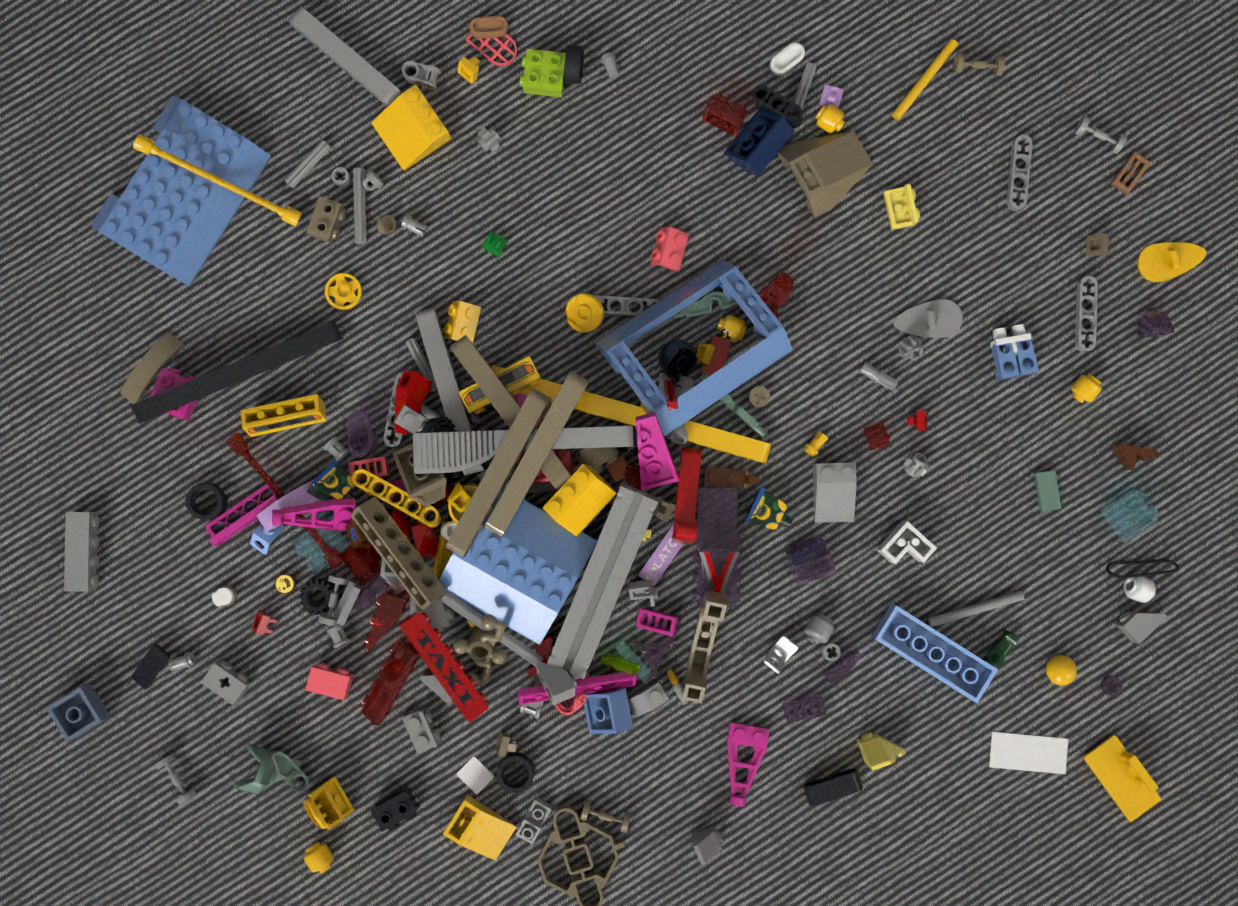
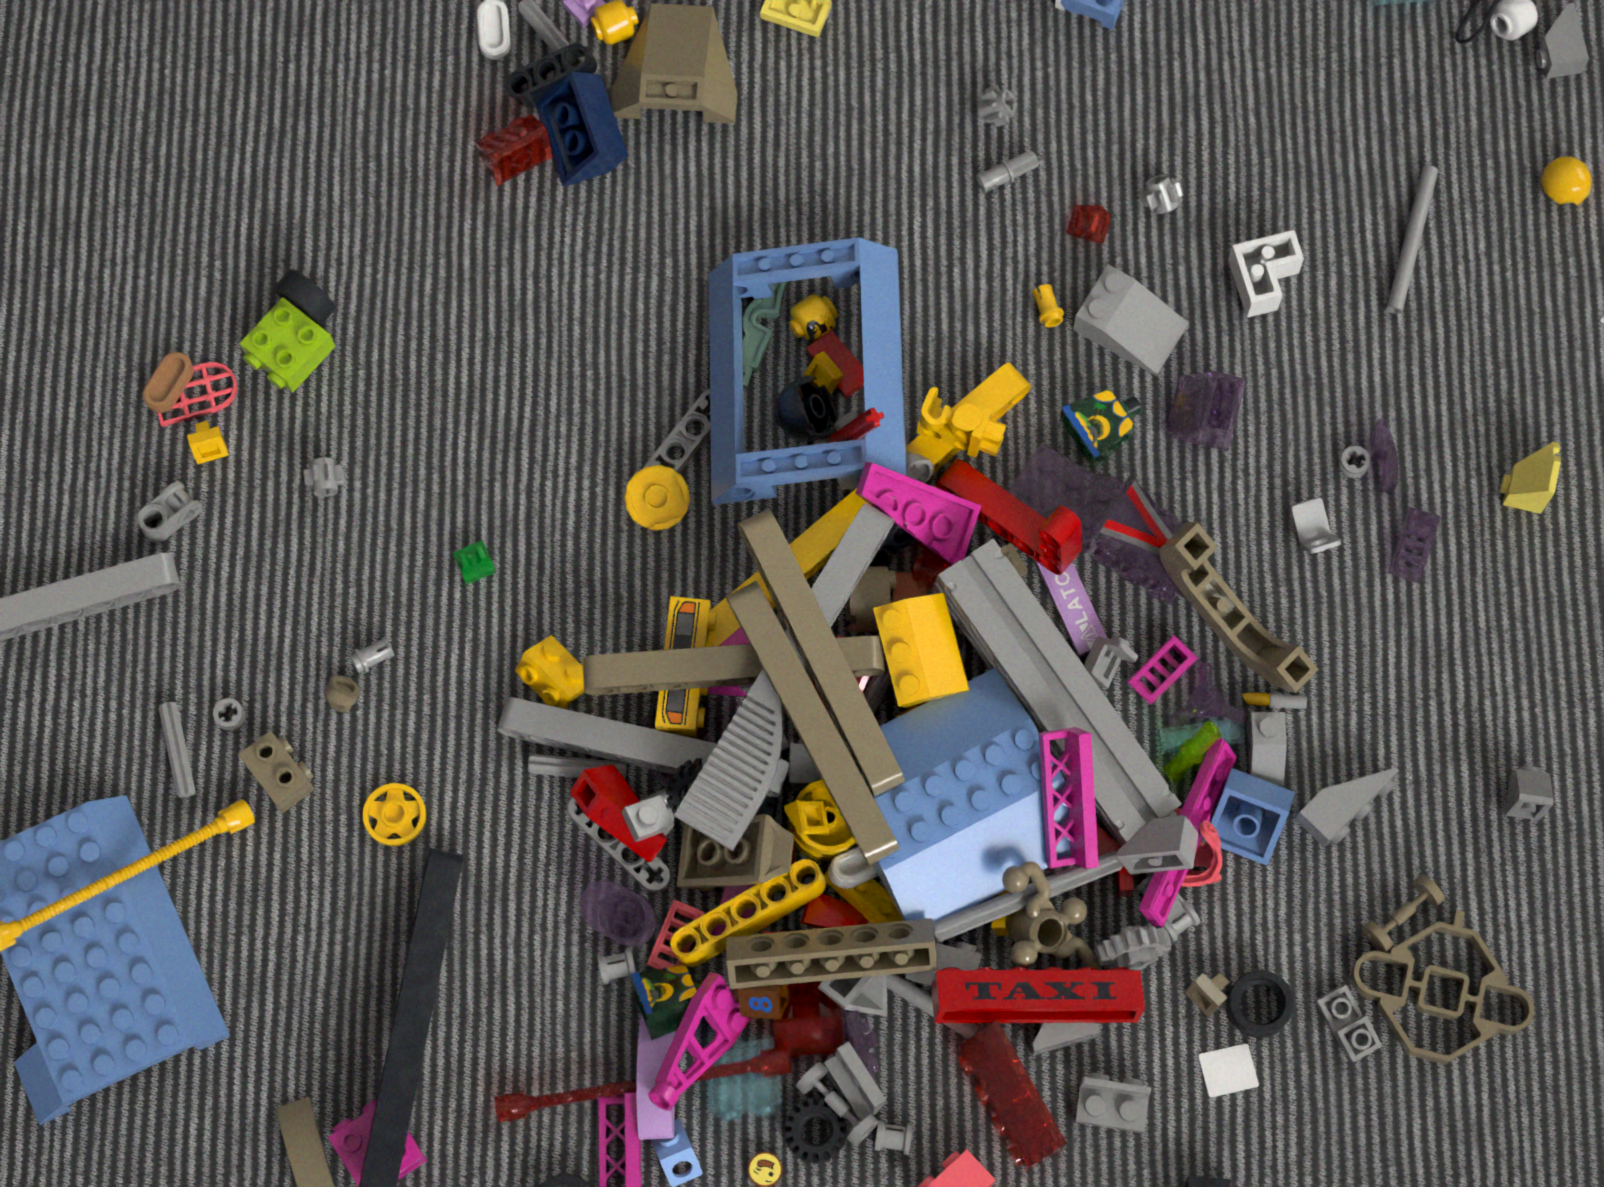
camera: 55 degrees left, 15 degrees down
yellow brick [241,394,327,437] -> none
light grey axle [353,167,366,245] -> none
light grey tile [363,170,384,191] -> none
clear red slope [364,592,408,651] -> none
yellow slope [371,84,452,171] -> none
yellow slope [443,795,517,861] -> none
light grey pin [601,52,621,80] -> none
coral bracket [650,227,689,272] -> none
sand green piece [698,373,768,439] -> none
reddish brown hinge [703,467,759,489] -> none
dark pink plate [727,722,770,807] -> none
dark tan piece [748,386,770,408] -> none
clear red piece [760,272,794,319] -> none
black beam [803,768,863,806] -> none
light grey head [805,614,834,645] -> none
light blue brick [871,604,998,703] -> none
light grey shield [893,299,963,338] -> none
red tile [907,410,927,431] -> none
dark green piece [986,630,1018,667] -> none
sand green tile [1034,470,1061,512] -> none
none -> yellow hips [916,387,1007,458]
none -> dark pink fence [1039,727,1099,869]
none -> light grey gear [1096,926,1172,970]
none -> light grey slope [1295,768,1398,848]

